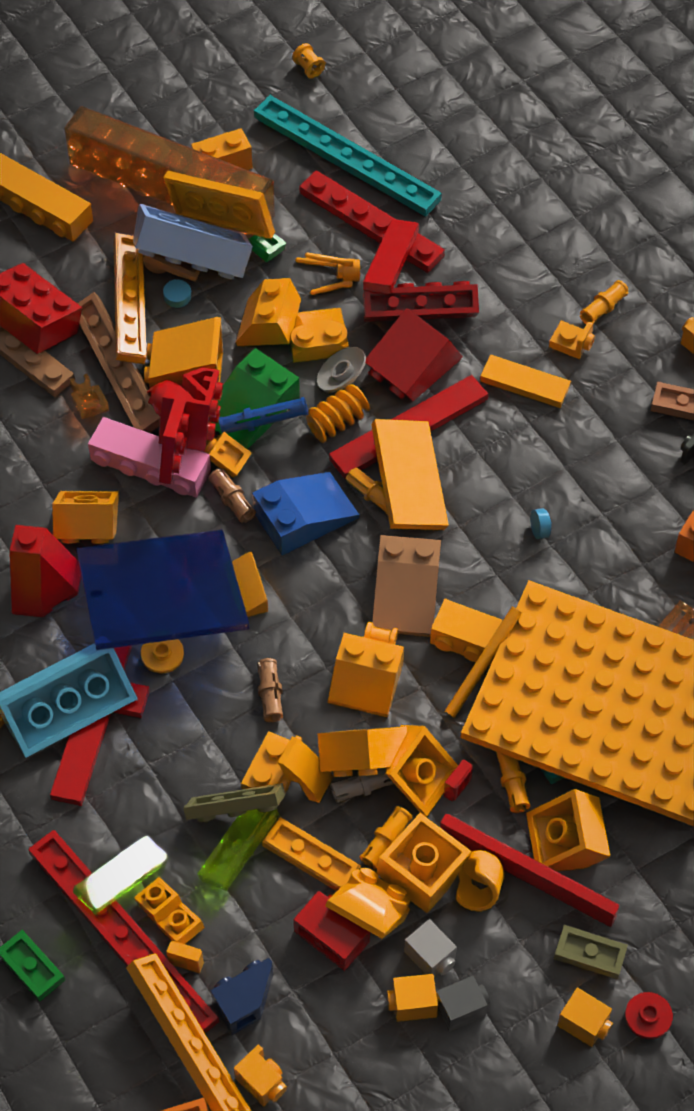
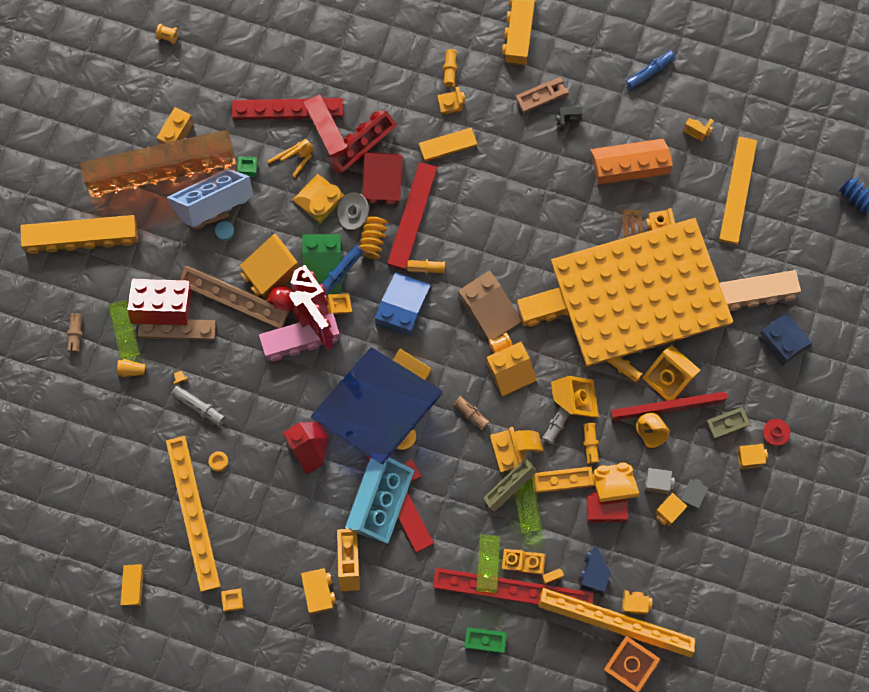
camera: 40 degrees left, 15 degrees up
light orange slope [52,491,119,544] -> none
clear orange plate [69,374,109,419] -> none
light orange tile [114,233,146,364] -> none
light orange tile [163,171,275,239] -> none
medium nougat pin [209,468,256,523] -> none
light orange slope [236,278,301,346] -> none
teal plate [254,95,442,217] -> none
light orange slope [317,726,407,777] -> none
light orange tile [371,419,449,530] -> none
light orange slope [377,813,472,913] -> none
red tile [444,759,473,802] -> none
light orange bar [445,606,522,718] -> none
dark azure tile [530,508,551,539] -> none

